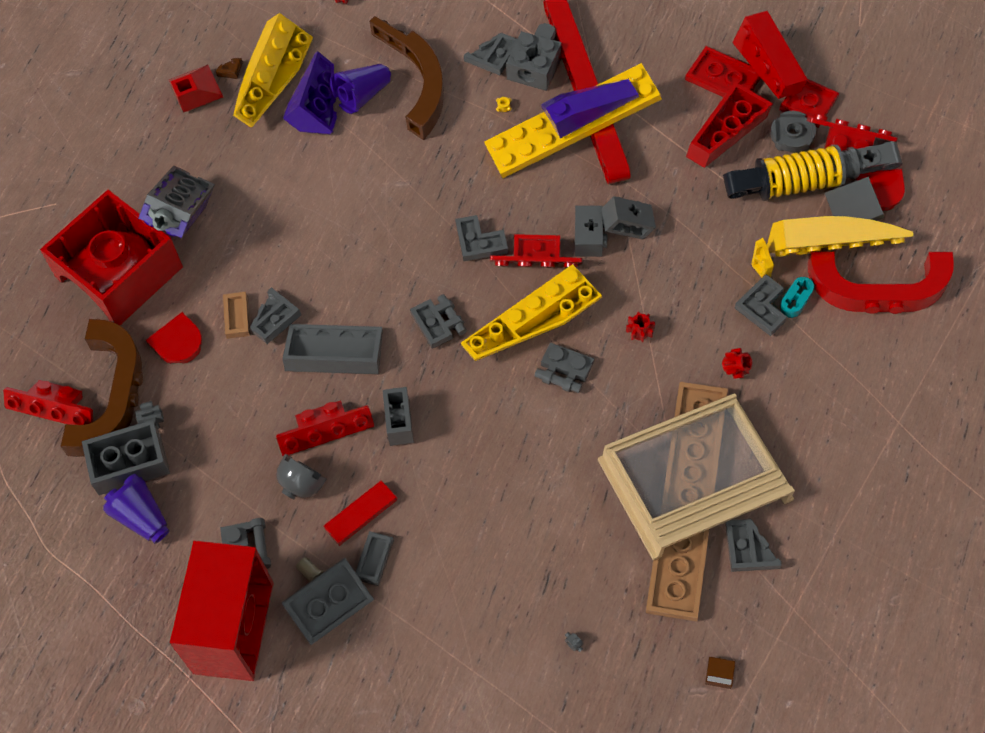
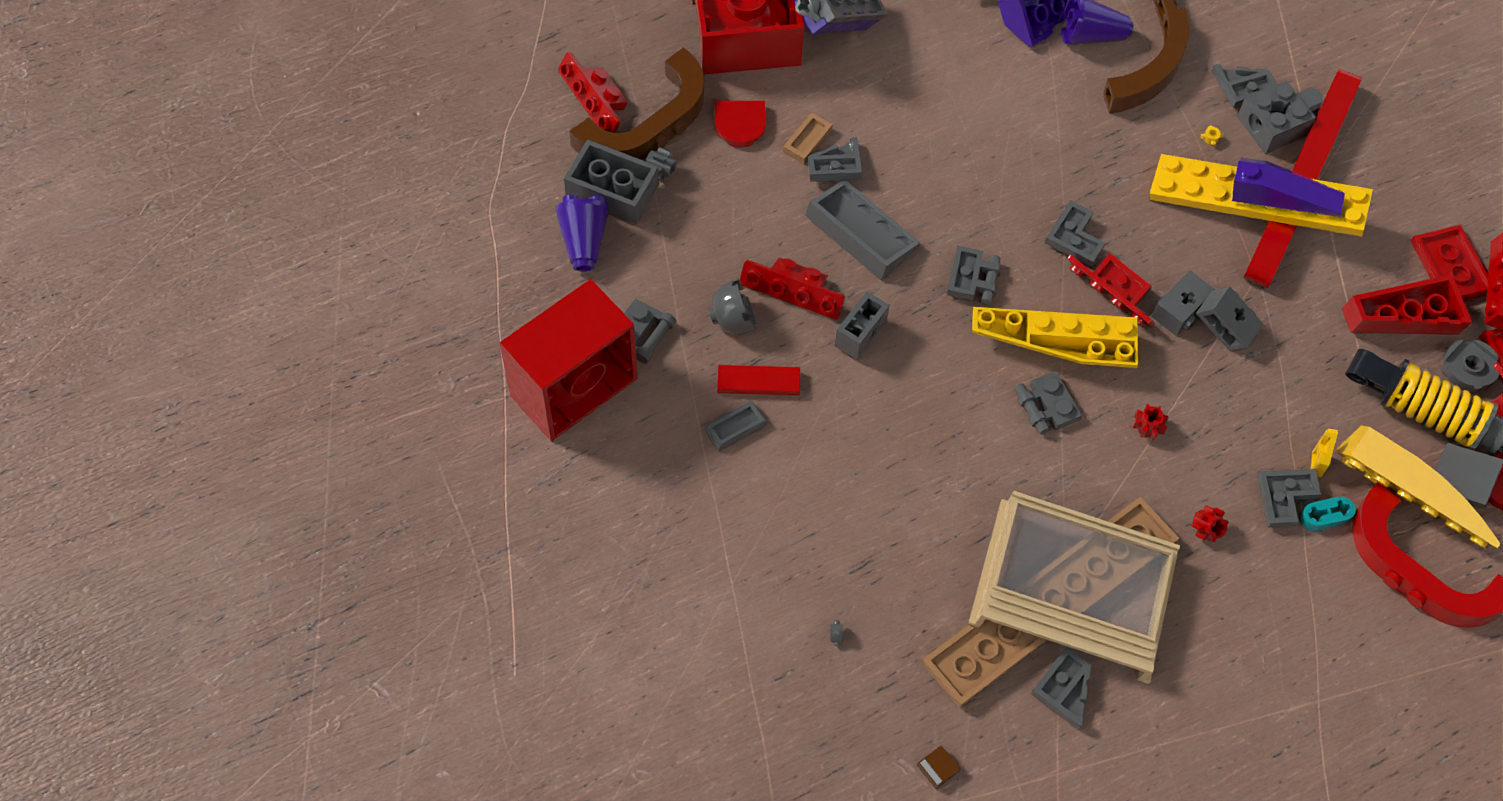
camera: 35 degrees right, 0 degrees up
dark grey tile [281,558,374,645] -> none
dark tan pin [296,557,324,583] -> none

